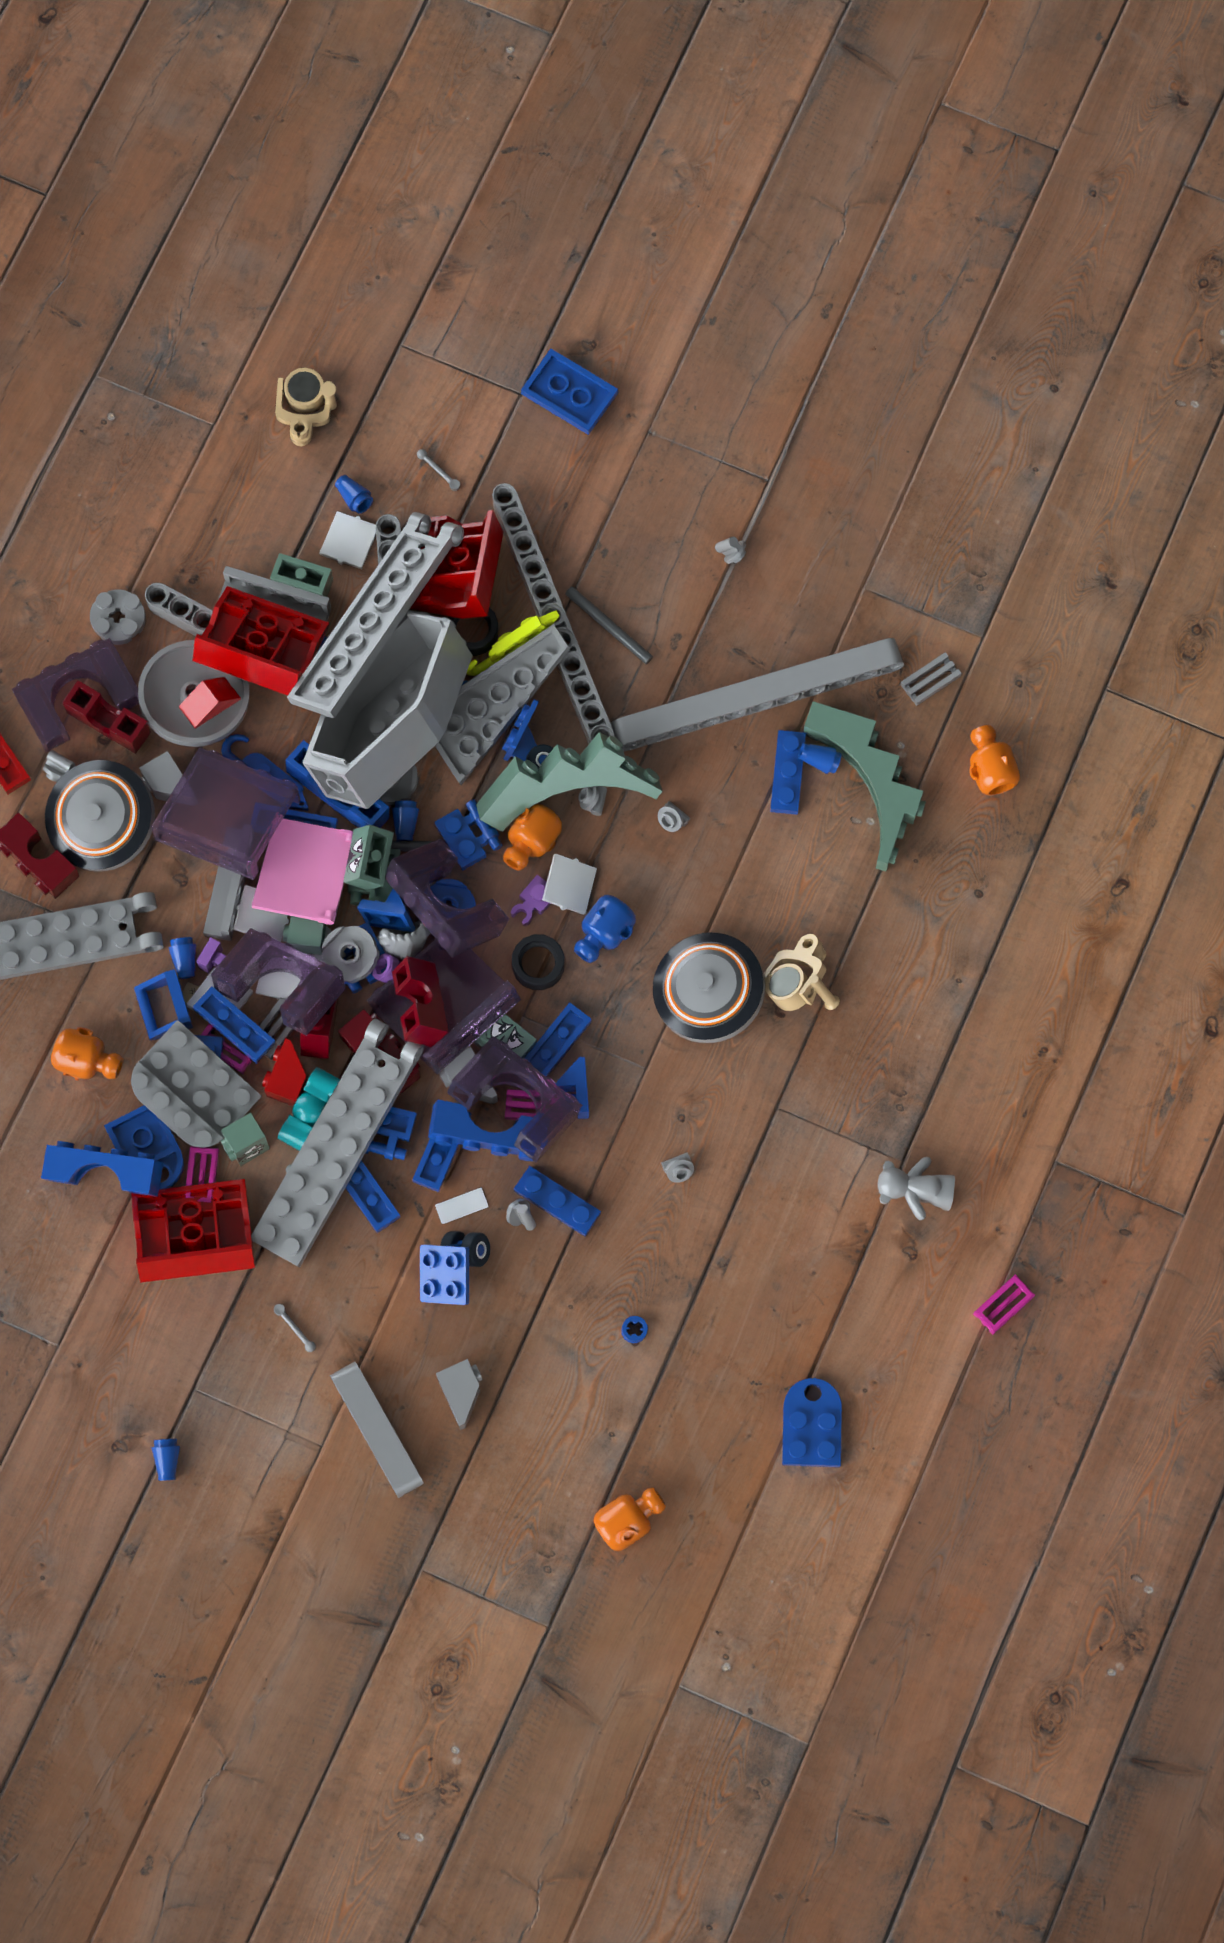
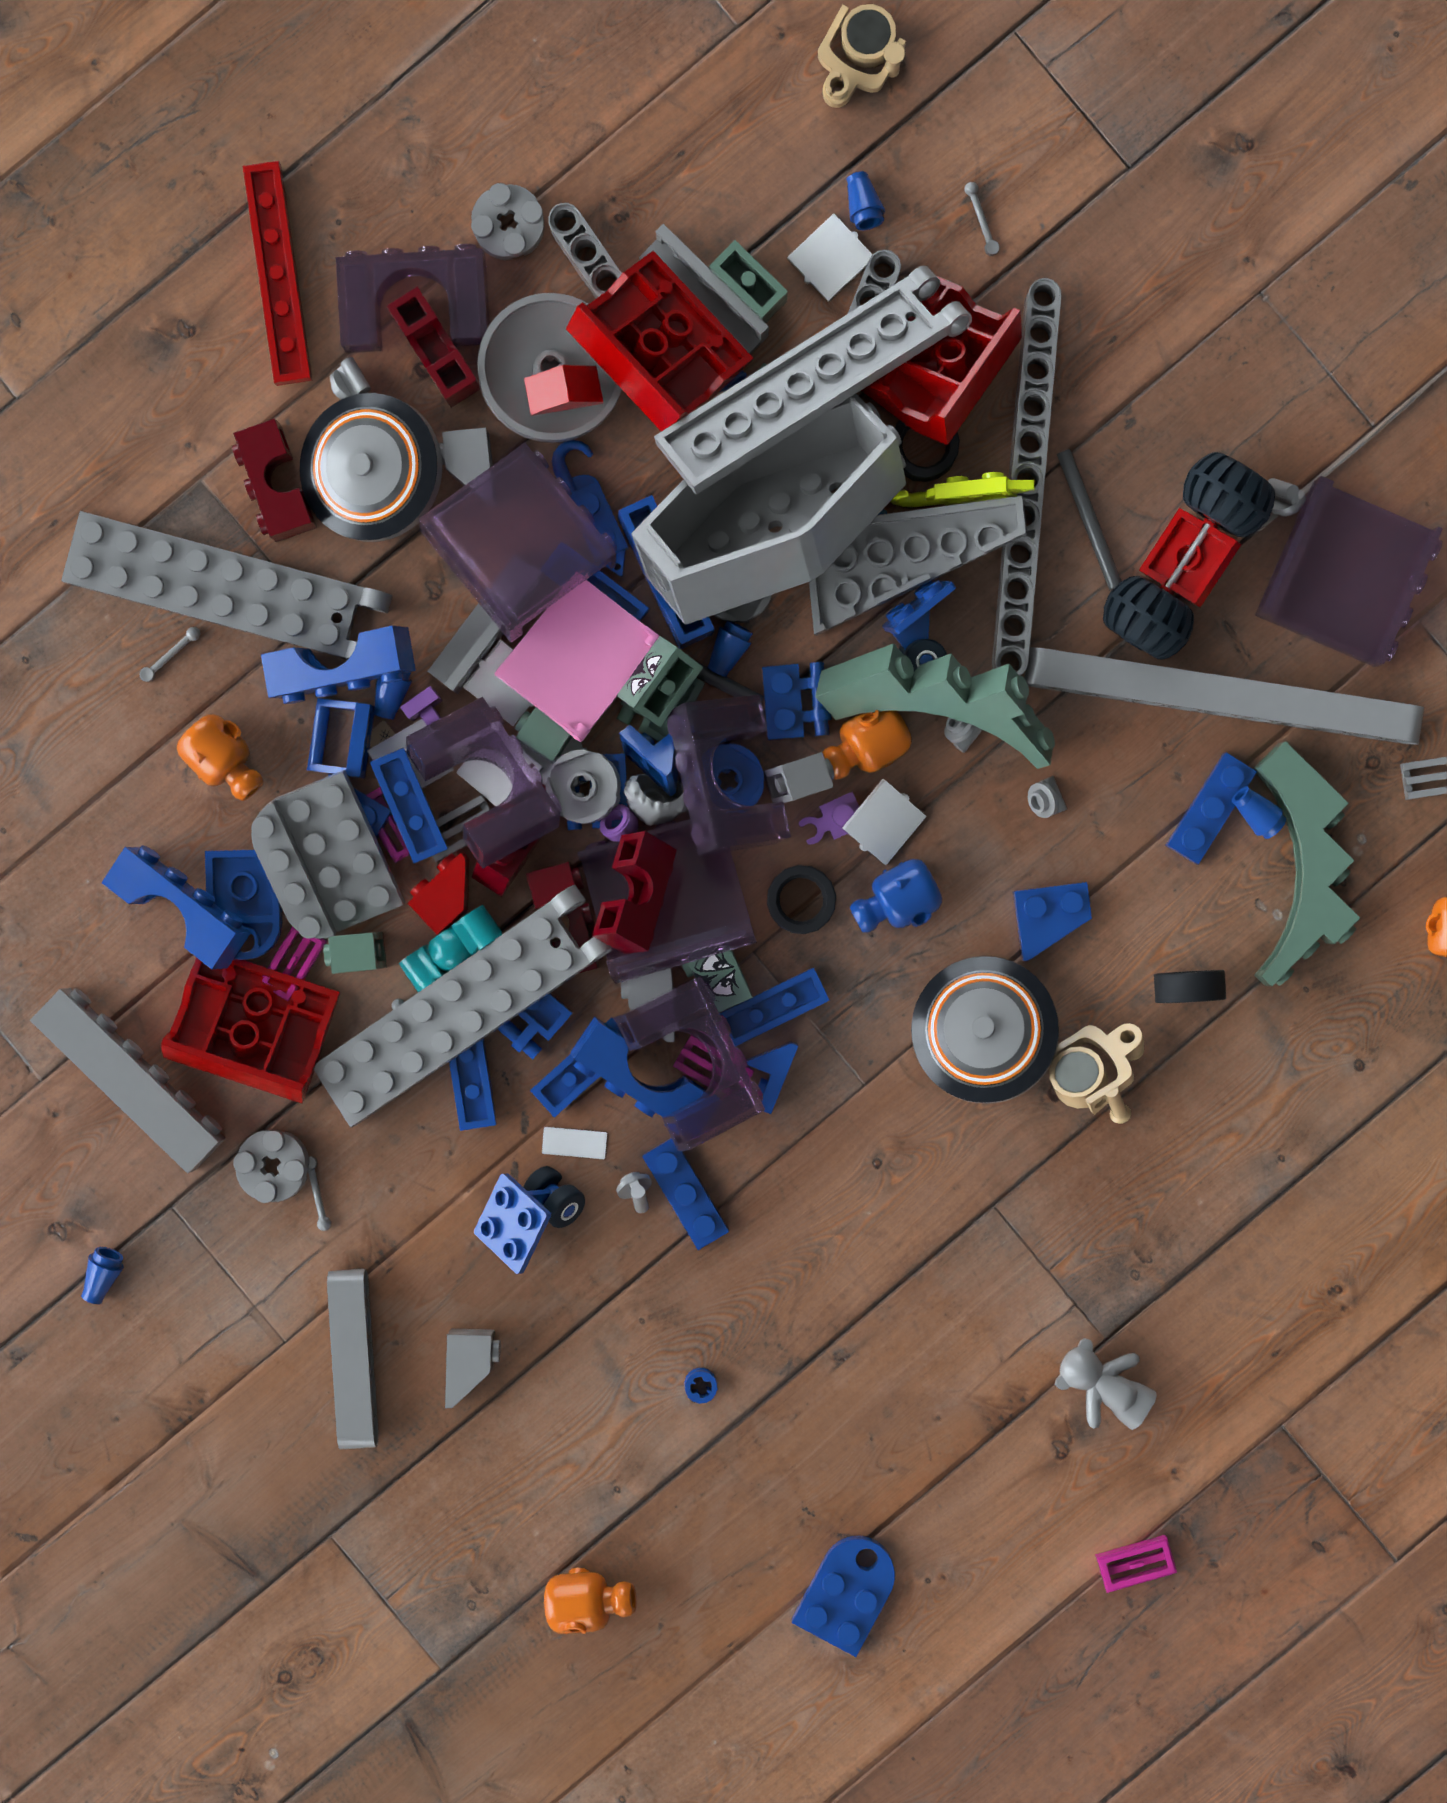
camera: 30 degrees right, 15 degrees up
blue plate [521,348,618,435] -> none
light grey plate [661,1152,694,1183] -> none
none -> light grey brick [30,988,226,1174]
none -> light grey hinge [139,627,201,682]
none -> light grey plate [233,1129,309,1203]
none -> arch [261,626,416,704]
none -> light grey slope [763,752,834,806]
none -> blue wing [1013,882,1092,961]
none -> black plate [1103,452,1275,660]
none -> black tyre [1154,970,1226,1003]
none -> clear purple panel [1255,476,1443,667]

